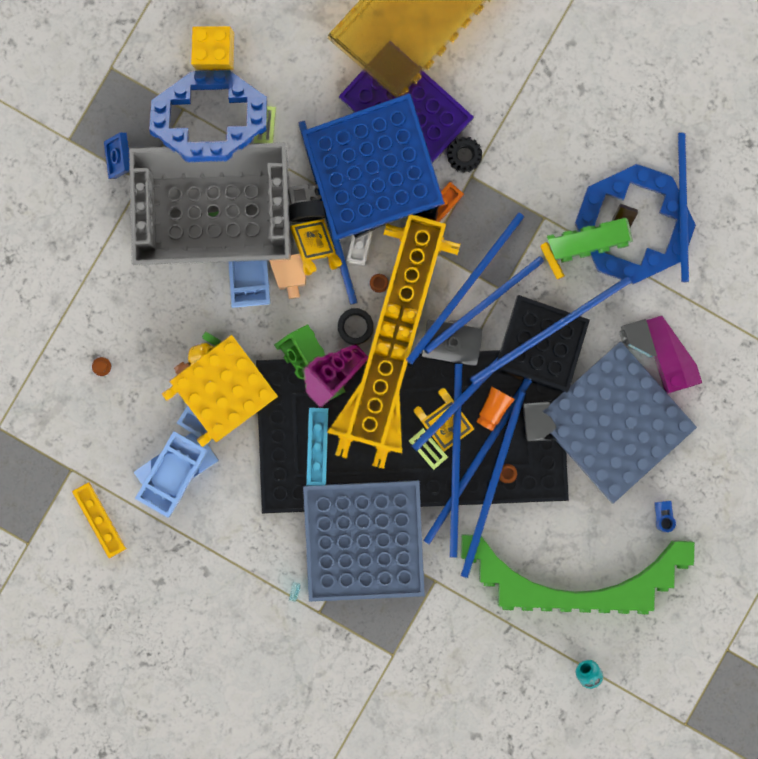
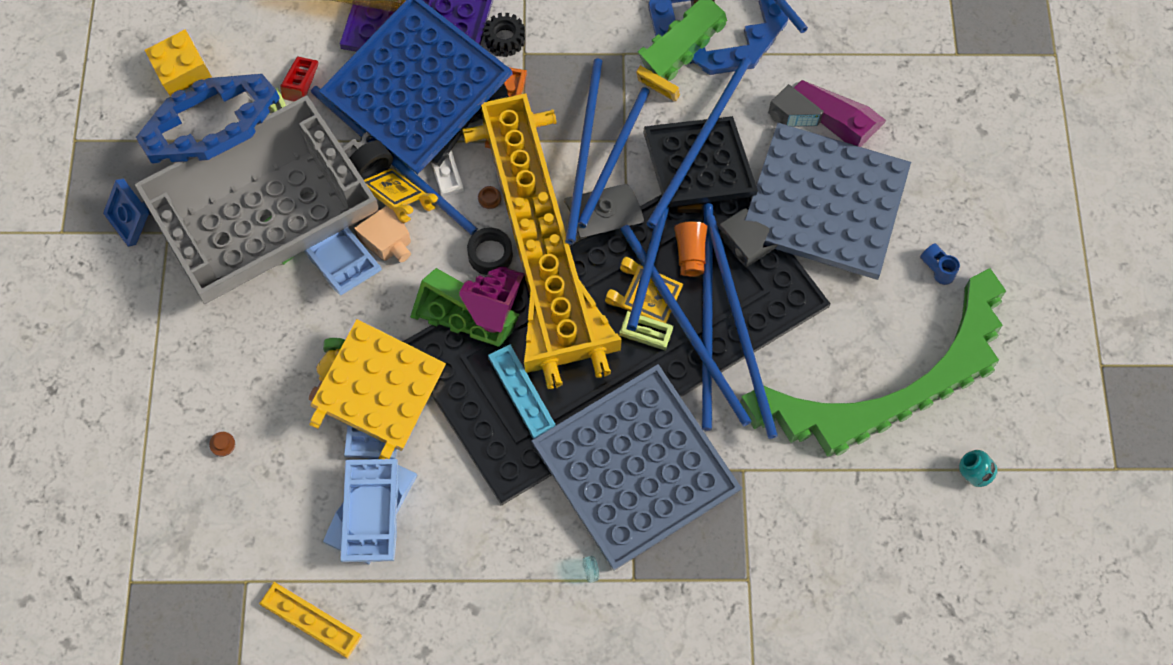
camera: 30 degrees left, 20 degrees down
dark orange plate [499,464,517,483] -> none
none -> red slope [280,56,319,101]

